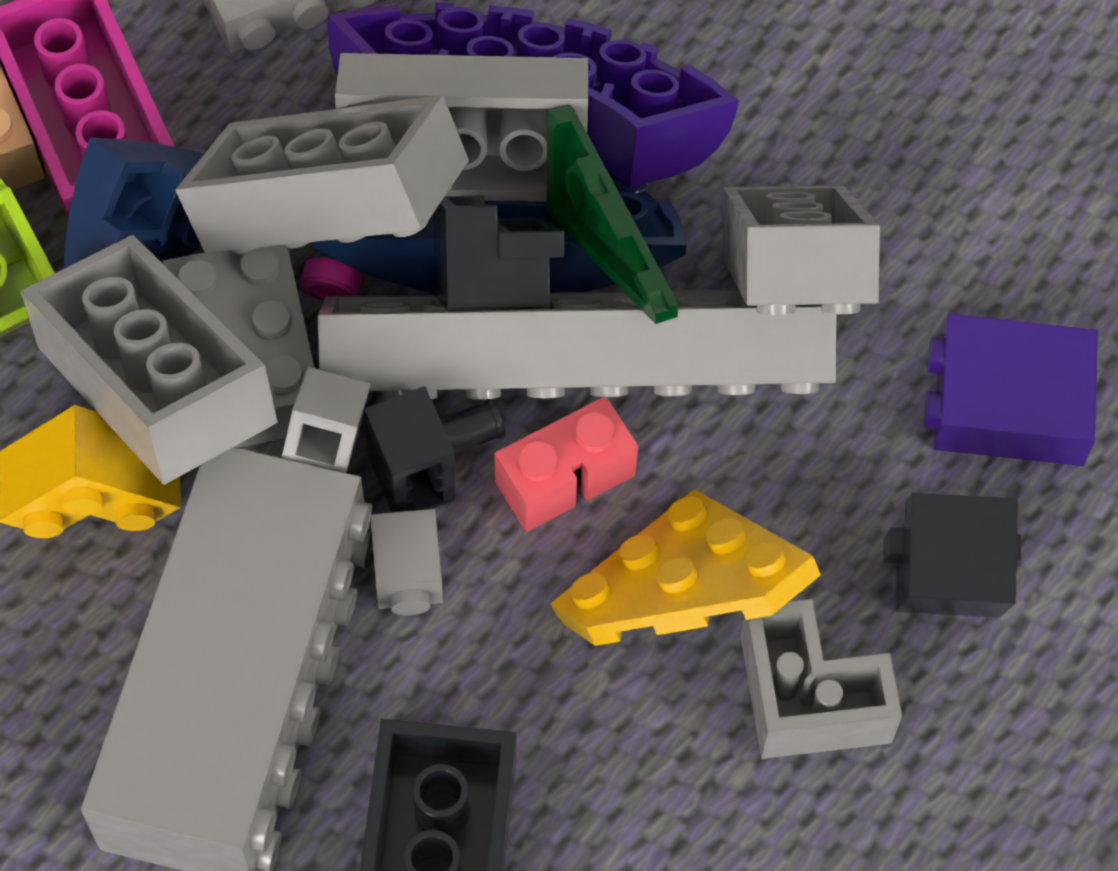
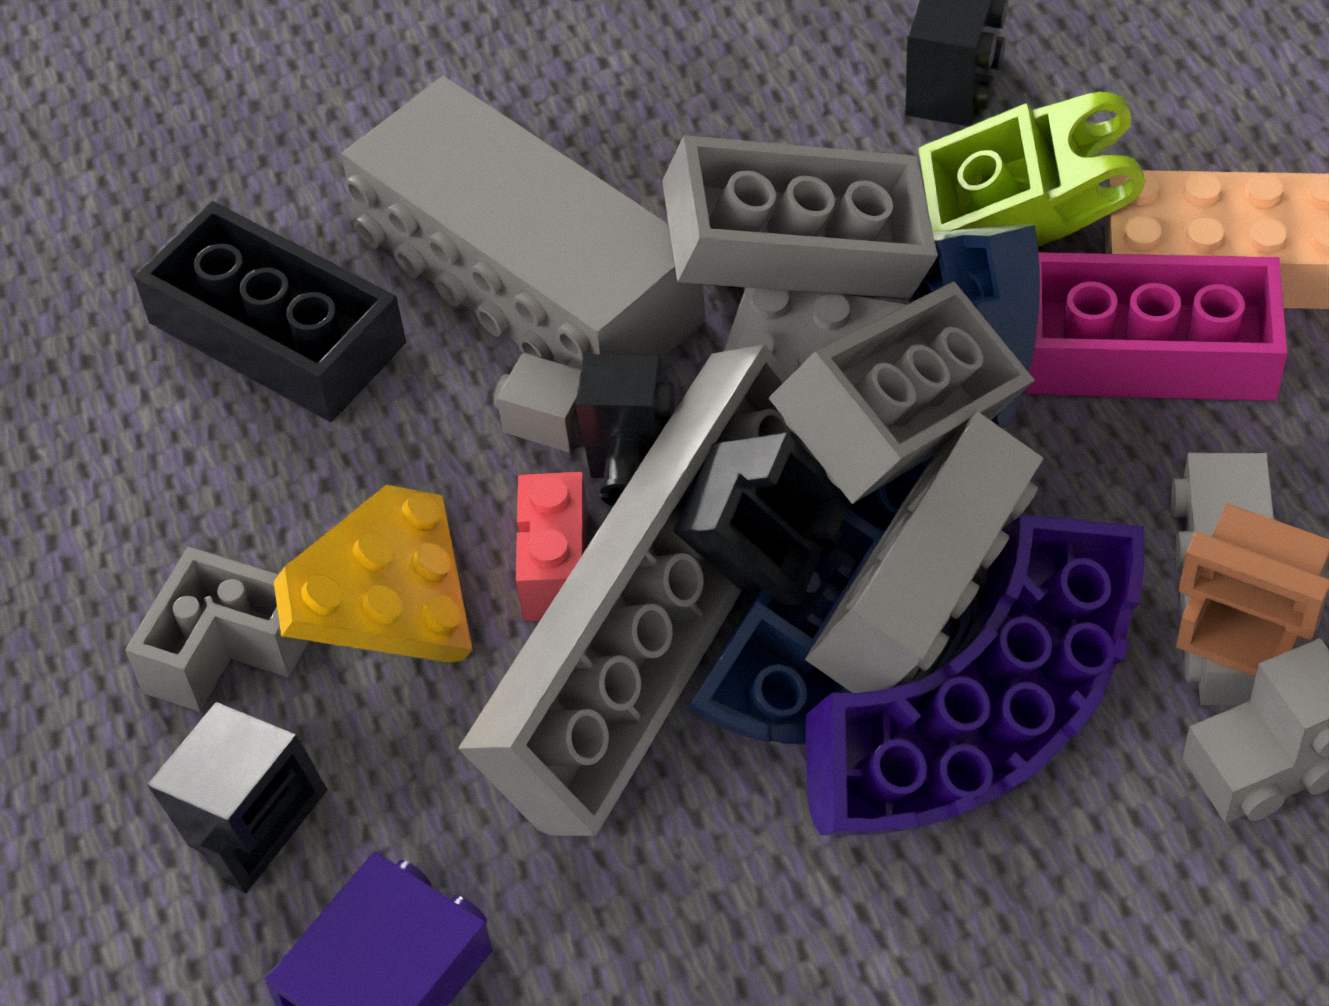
camera: 125 degrees right, 10 degrees down
light grey brick [282,367,371,473] -> none
dark green wing [546,105,678,324] -> none
light grey brick [723,186,880,315] -> none

